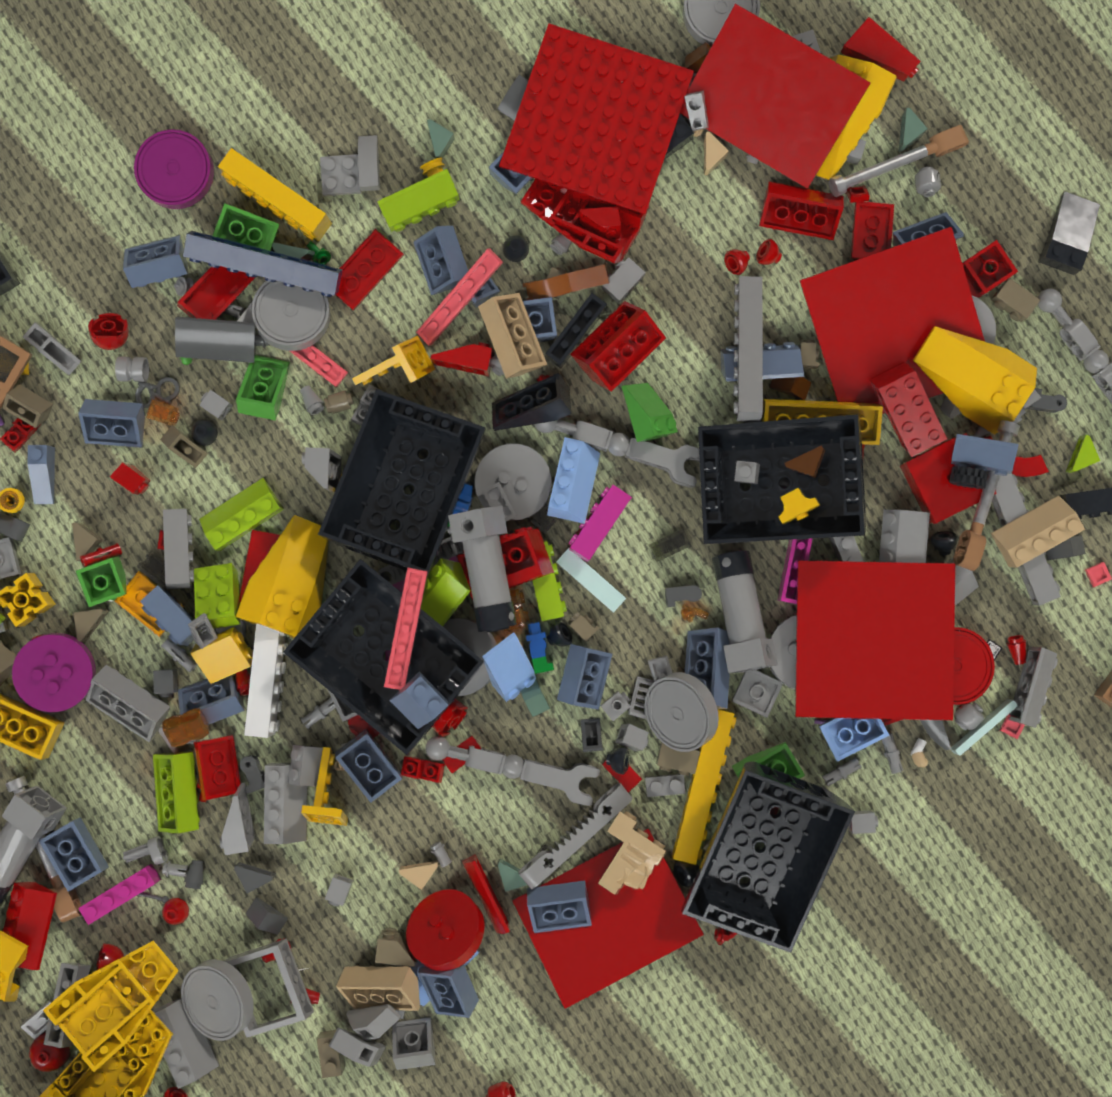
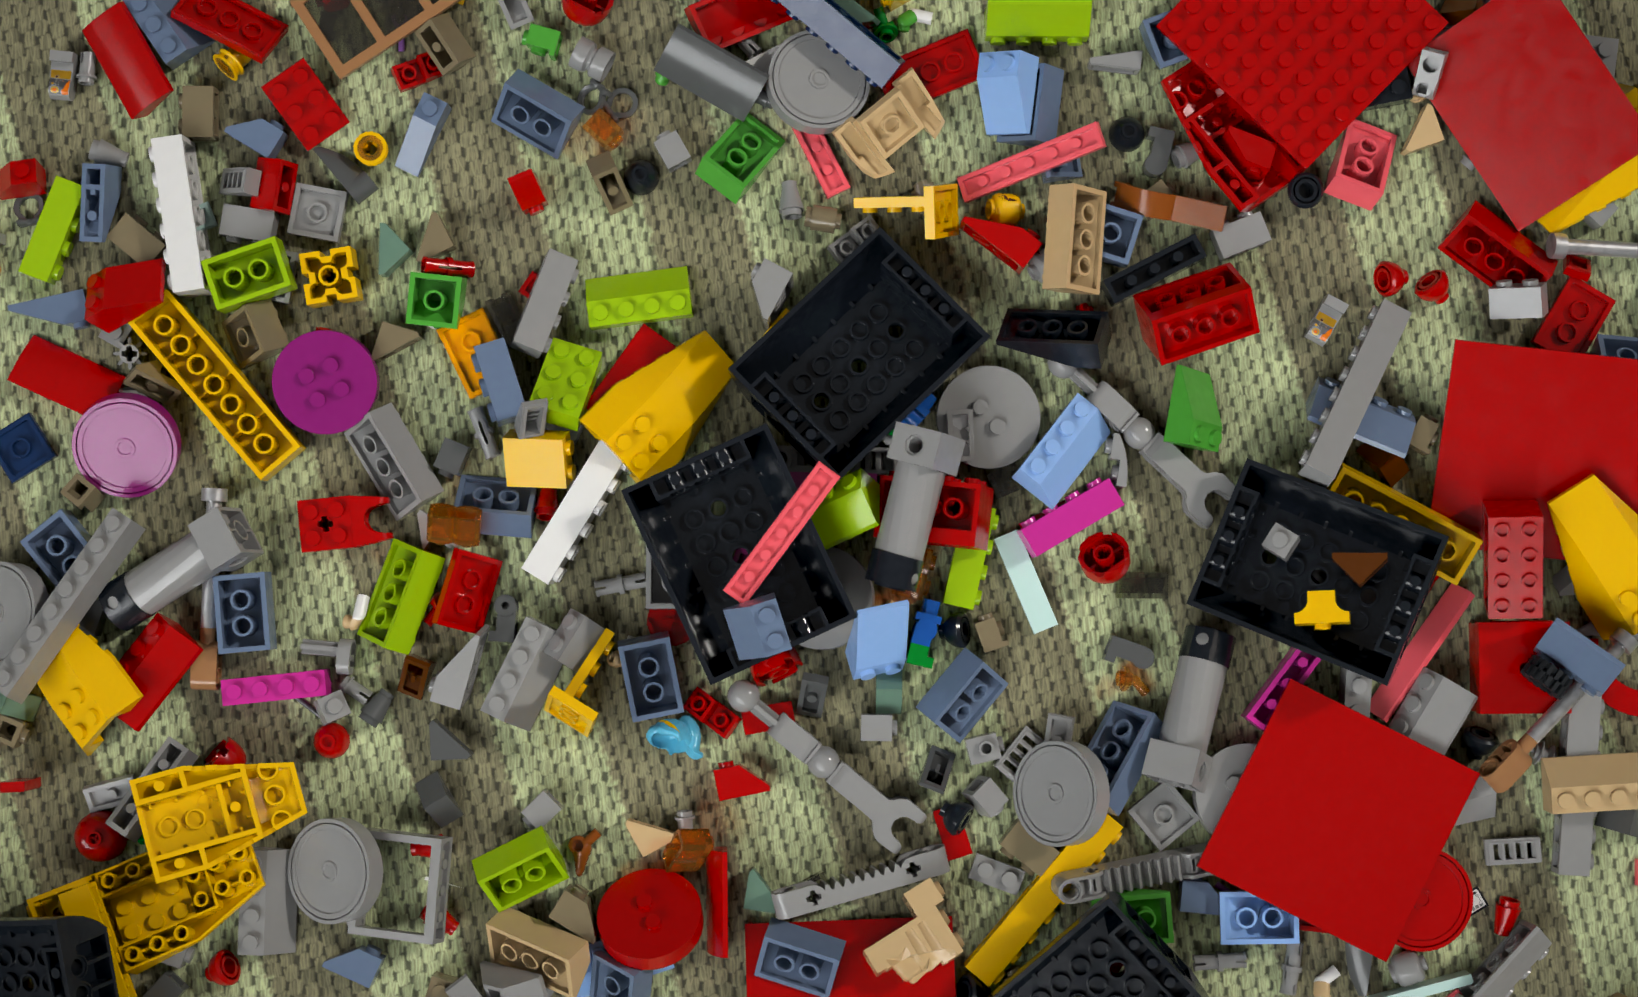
camera: 25 degrees right, 0 degrees up
none -> red brick [297,495,394,553]
none -> light grey brick [313,689,351,726]
none -> sand blue slope [322,944,386,988]
none -> white arm [342,594,370,631]
none -> sand green slope [378,223,414,277]
none -> reddish brown slope [397,653,436,700]
none -> lime brick [471,826,569,913]
none -> bright green brick [522,23,563,61]
none -> dark orange animal [568,828,602,877]
none -> medium azure hair [646,715,703,760]
none -> clear orange brick [662,829,714,872]
none -> red slope [713,760,771,801]
none -> dark grey slope [796,672,829,718]
none -> tan piece [832,67,945,179]
none -> light grey brick [860,713,897,741]
none -> arm [896,8,933,33]
none -> light blue slope [977,50,1039,136]
none -> yellow head [985,193,1025,226]
none -> light grey gear [1051,842,1213,904]
none -> red cylinder [1078,532,1131,584]
none -> light grey slope [1087,50,1143,75]
none -> light grey slope [1104,433,1128,488]
none -> dark grey leg [1142,125,1175,178]
none -> sand blue slope [1177,878,1219,915]
none -> black brick [1287,172,1323,209]
none -> light grey leg [1304,294,1349,347]
none -> coral slope [1323,119,1397,211]
none -> coral tile [1370,583,1475,723]
none -> light grey slope [1483,835,1542,866]
none -> light grey brick [1488,278,1549,319]
none -> light grey wheel [1530,740,1557,765]

